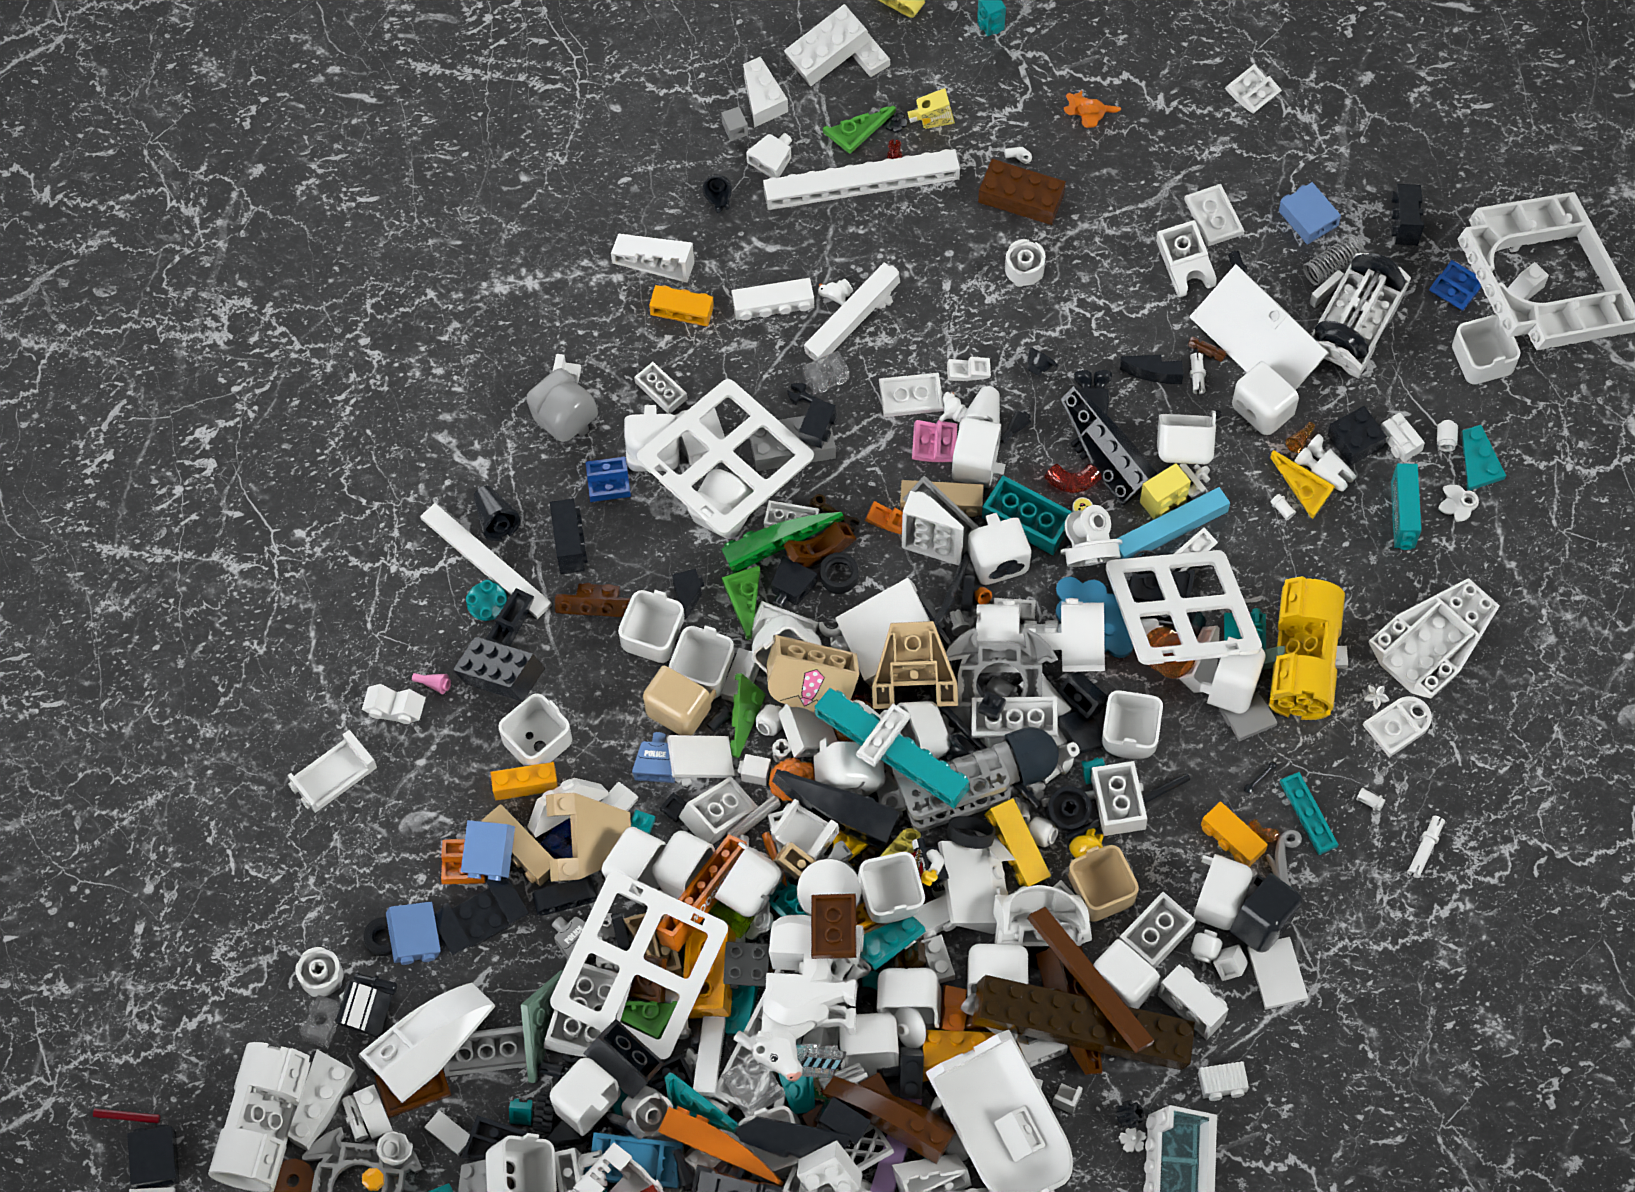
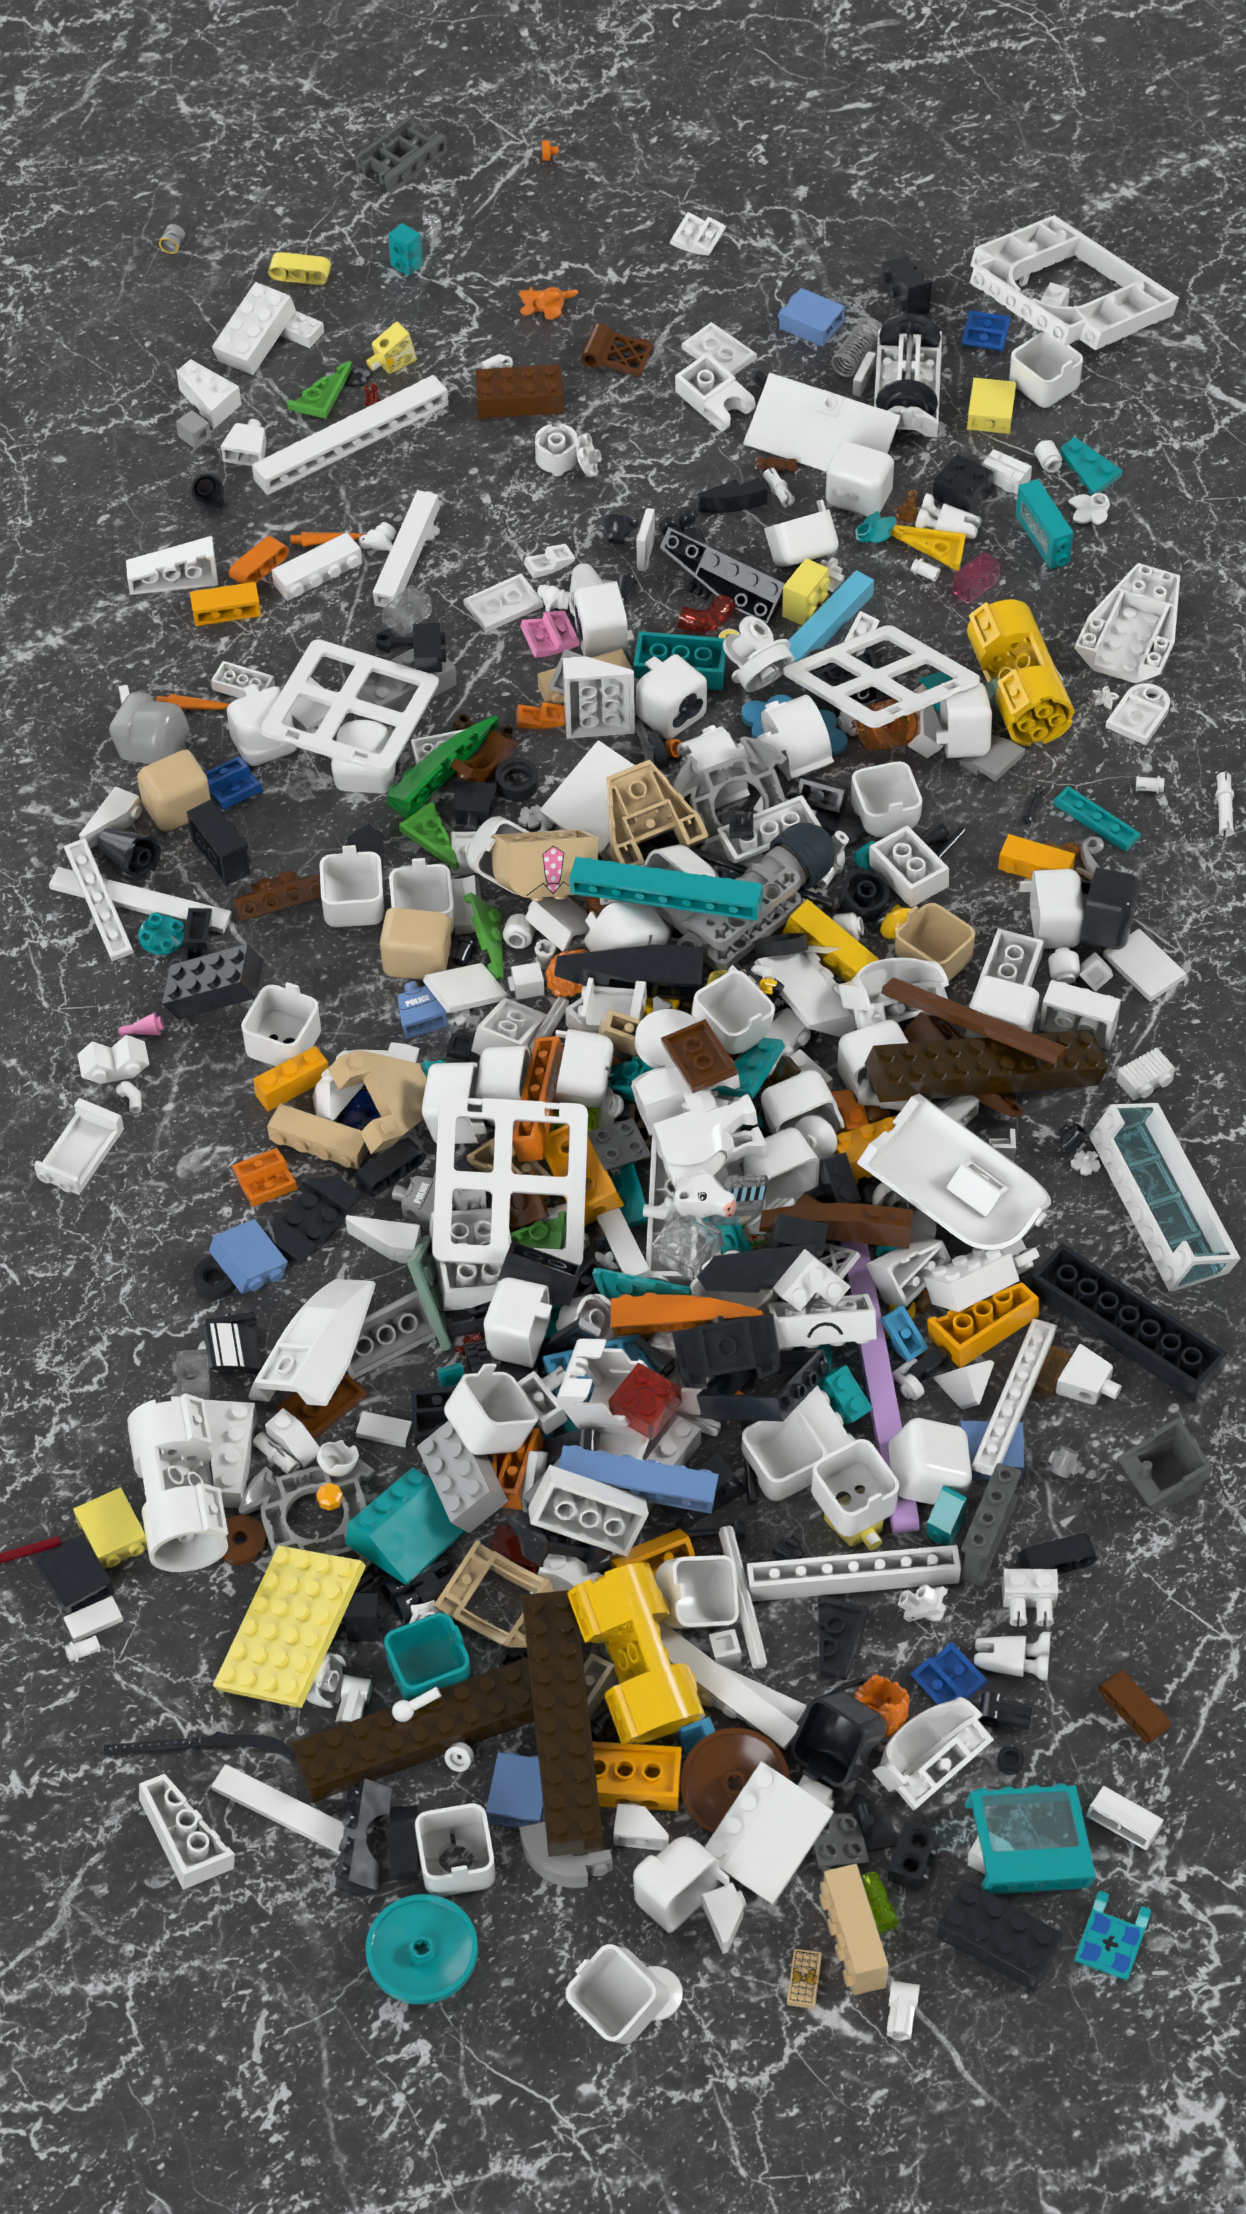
camera: 25 degrees left, 10 degrees down
white brick [296,947,343,997] -> none
medium blue brick [461,820,515,881] -> none
white tile [856,704,911,767] -> none
none -> white tile [64,838,134,961]
none -> light yellow panel [73,1487,148,1569]
none -> white slope [79,786,142,848]
none -> white arm [116,1081,142,1113]
none -> tan piece [137,750,211,832]
none -> orange bar [156,694,229,710]
none -> orange beam [229,536,289,584]
none -> orange bar [290,532,366,547]
none -> white slope [346,1215,421,1263]
none -> clear red plant [455,1332,482,1356]
none -> white plant [518,805,545,829]
none -> white dish [576,433,601,477]
none -> reddish brown piece [581,323,653,378]
none -> white tile [636,508,655,571]
none -> teal plate [856,511,896,543]
none -> black cone [919,821,949,846]
none -> clear pink brick [952,551,1001,604]
none -> light yellow panel [967,378,1016,434]

